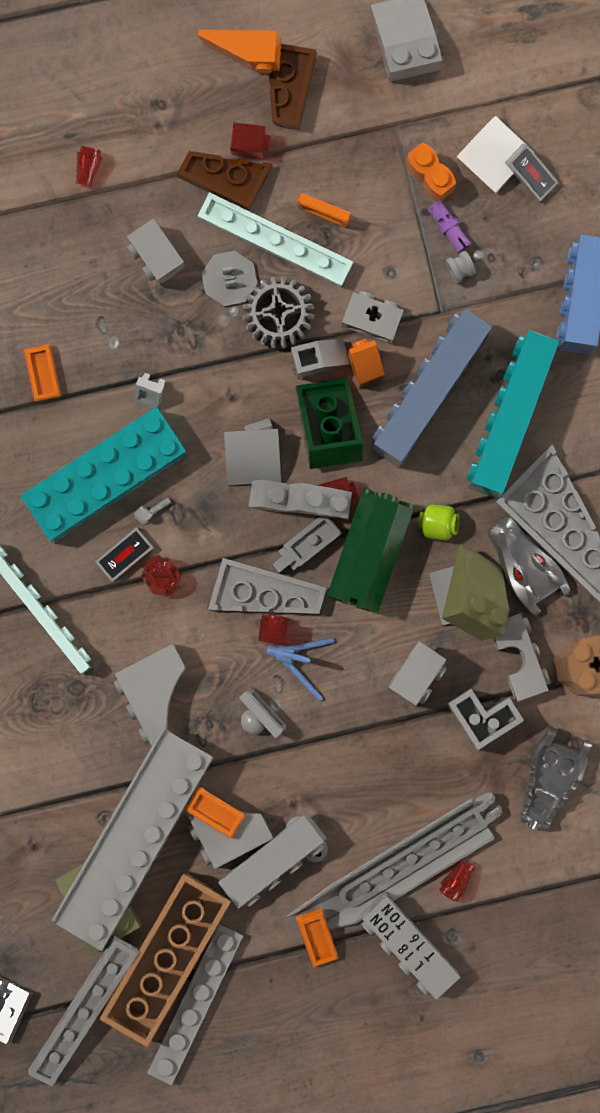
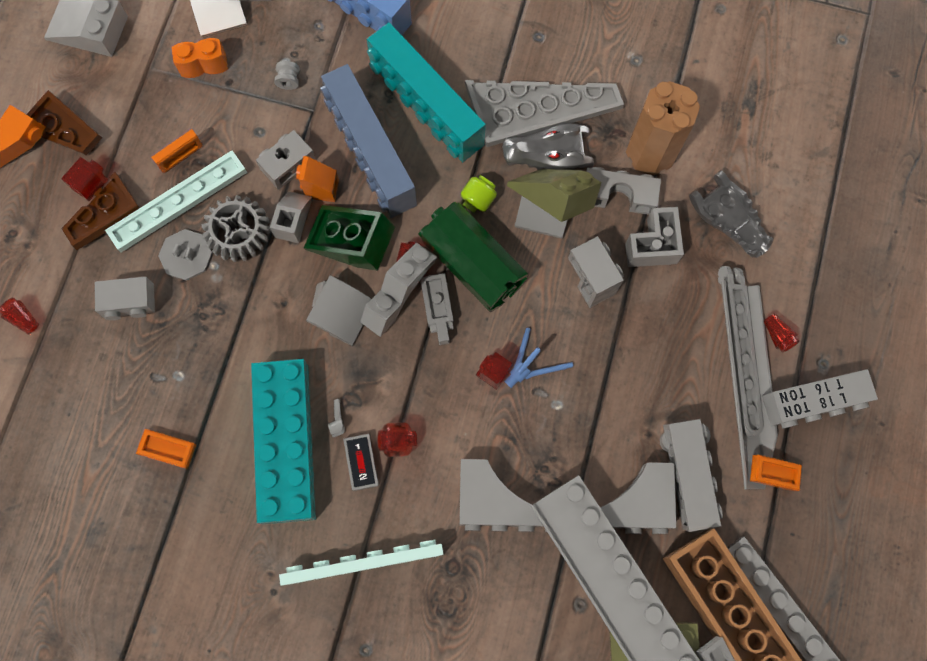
camera: 65 degrees left, 10 degrees down
light grey tile [132,373,165,408] -> none
orange tile [185,786,246,838] -> none
light grey wing [208,558,327,614] -> none
light grey tile [239,688,287,738] -> none
medium lavender pin [428,200,472,253] -> none

